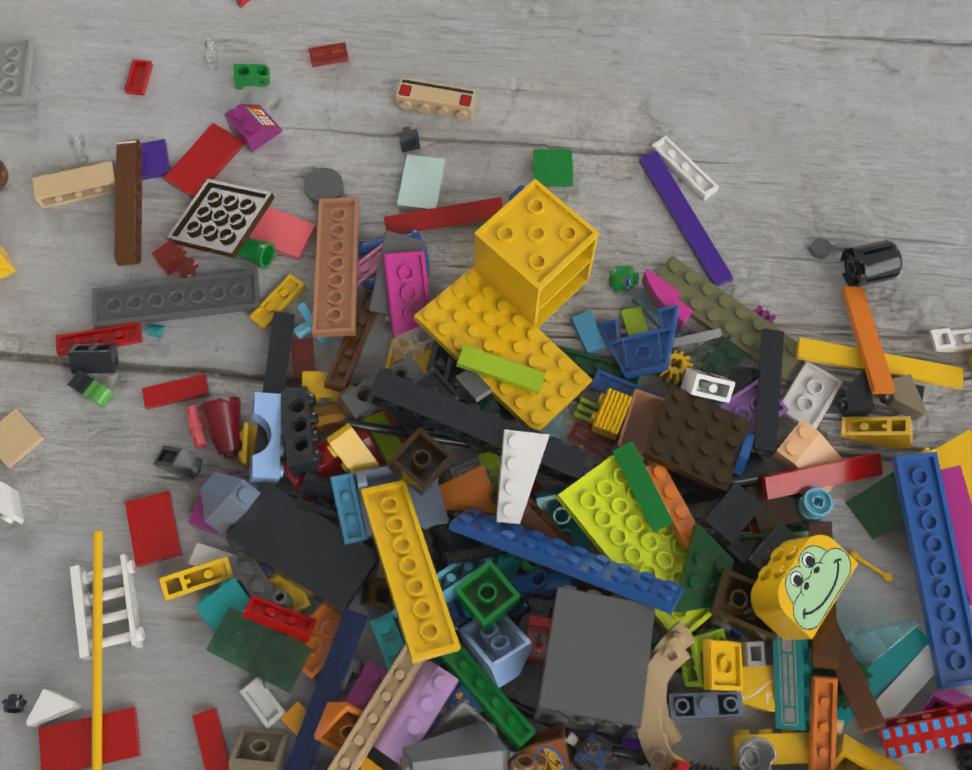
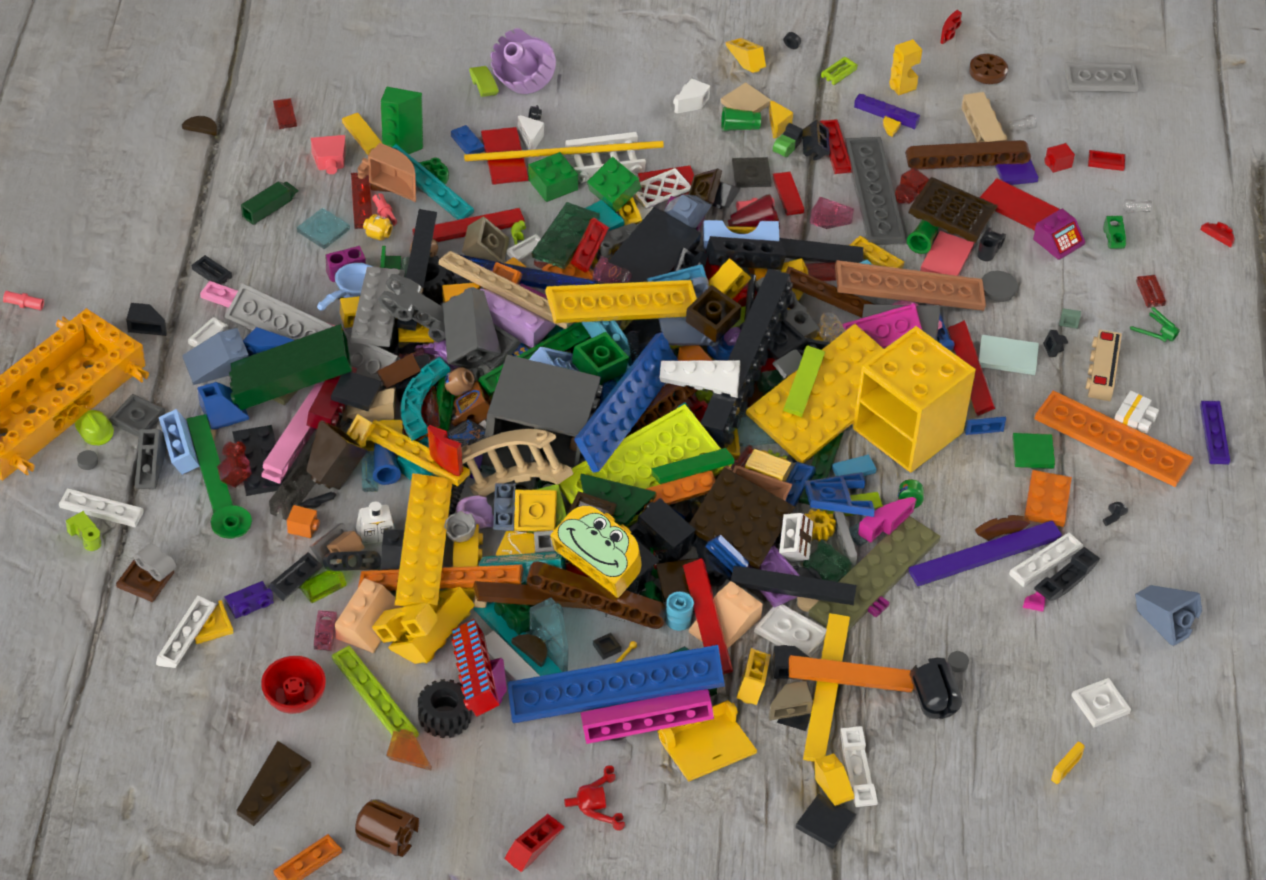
camera: 90 degrees right, 20 degrees down
teal piece [145,324,165,338] -> none
none -> lavender hair [456,495,494,529]
none -> lime arm [511,220,526,245]
none -> dark brown tile [511,634,548,667]
none -> green brick [528,152,578,202]
none -> green brick [587,156,642,213]
none -> clear pink leg [593,256,632,284]
none -> black tile [593,633,622,660]
none -> white window [634,168,691,209]
none -> dark brown tile [688,168,722,204]
none -> green plant [721,106,761,131]
none -> clear smoke tile [732,157,772,188]
none -> yellow slope [769,101,793,138]
none -> clear pink slope [810,197,854,229]
none -> dark purple piece [854,93,920,129]
none -> yellow tile [883,116,901,137]
none -> reddish brown tile [975,515,1030,541]
none -> black piece [977,227,1006,261]
none -> dark pink tile [1023,591,1045,611]
none -> orange plate [1024,470,1072,527]
none -> orange plate [1034,390,1194,487]
none -> black slope [1034,547,1100,601]
none -> red brick [1044,143,1075,173]
none -> yellow tile [1051,741,1085,784]
none -> sand green tile [1059,308,1081,329]
none -> white tile [1072,678,1131,728]
none -> black plate [1102,502,1128,526]
none -> white hips [1115,390,1159,434]
none -> green plant [1130,307,1180,342]
none -> sand blue slope [1135,585,1202,646]
none -> dark purple tile [1200,401,1230,465]

